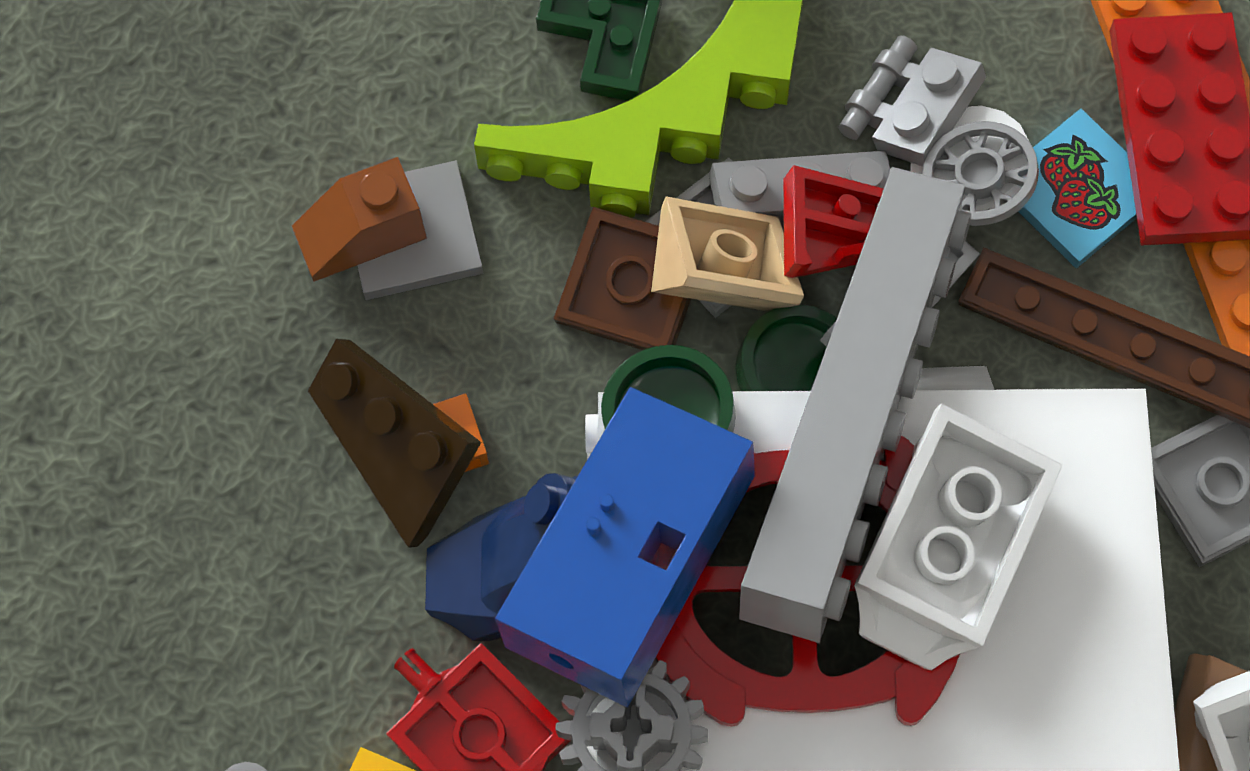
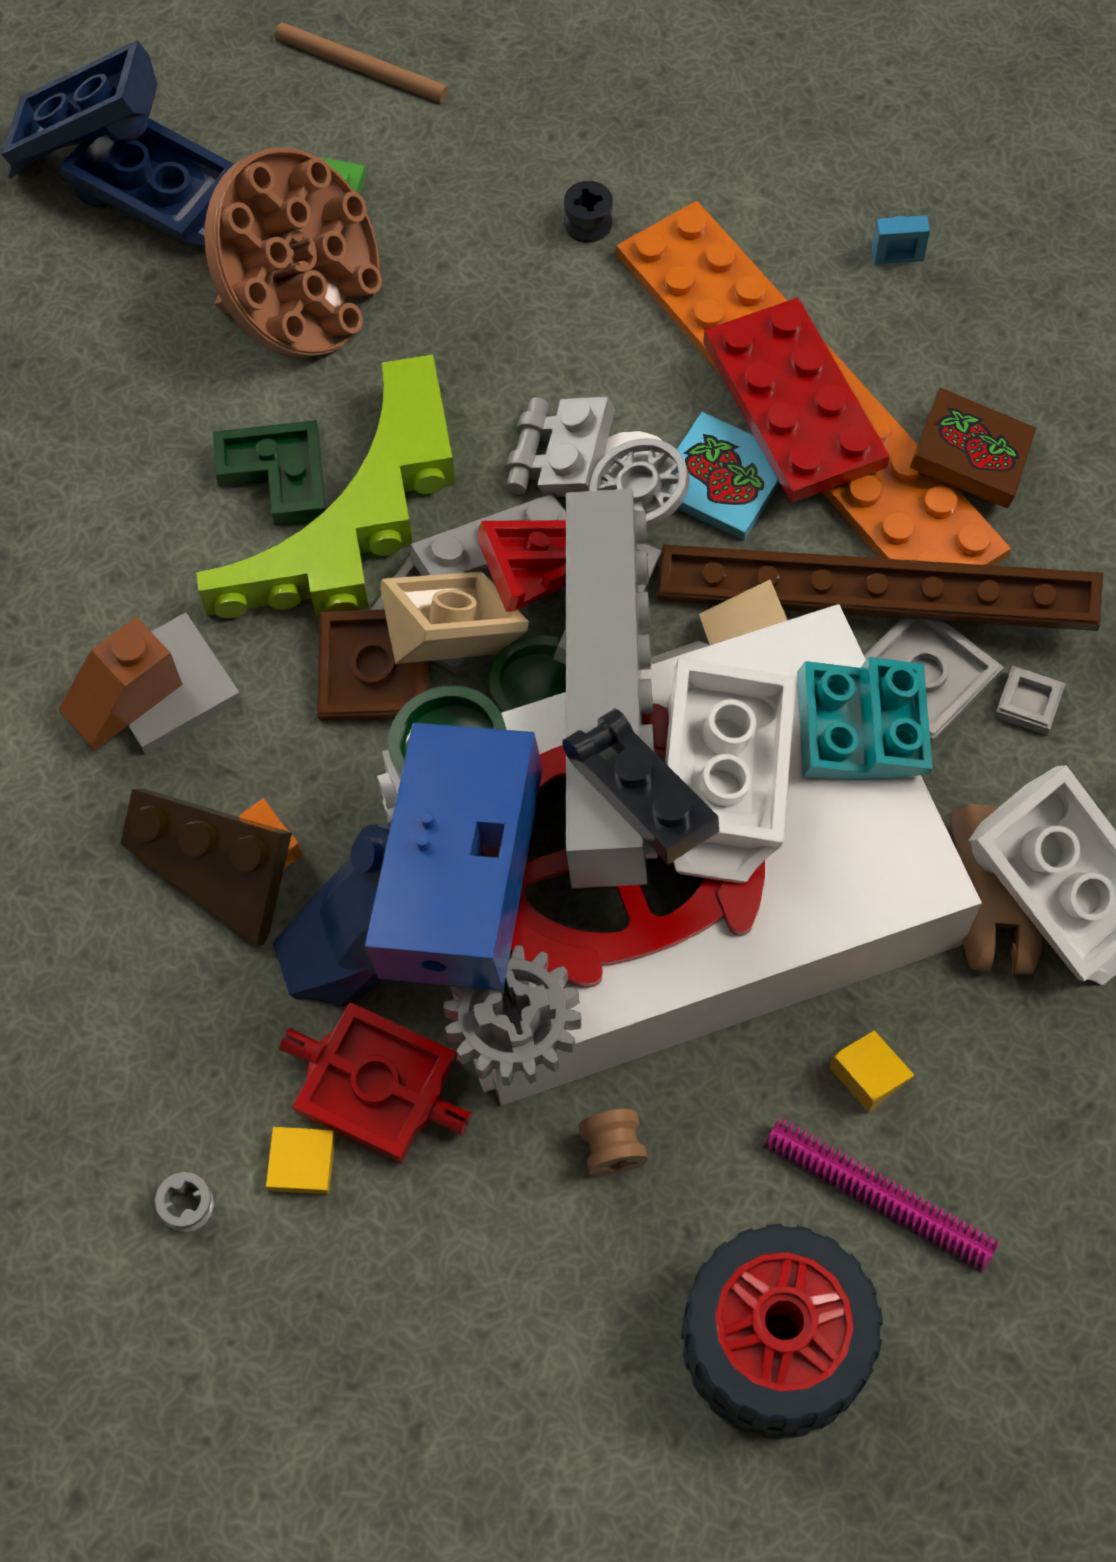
camera: 20 degrees left, 5 degrees down
none -> black plate [562,708,719,864]
none -> tan sticker [699,579,788,645]
none -> teal slope [797,657,933,780]

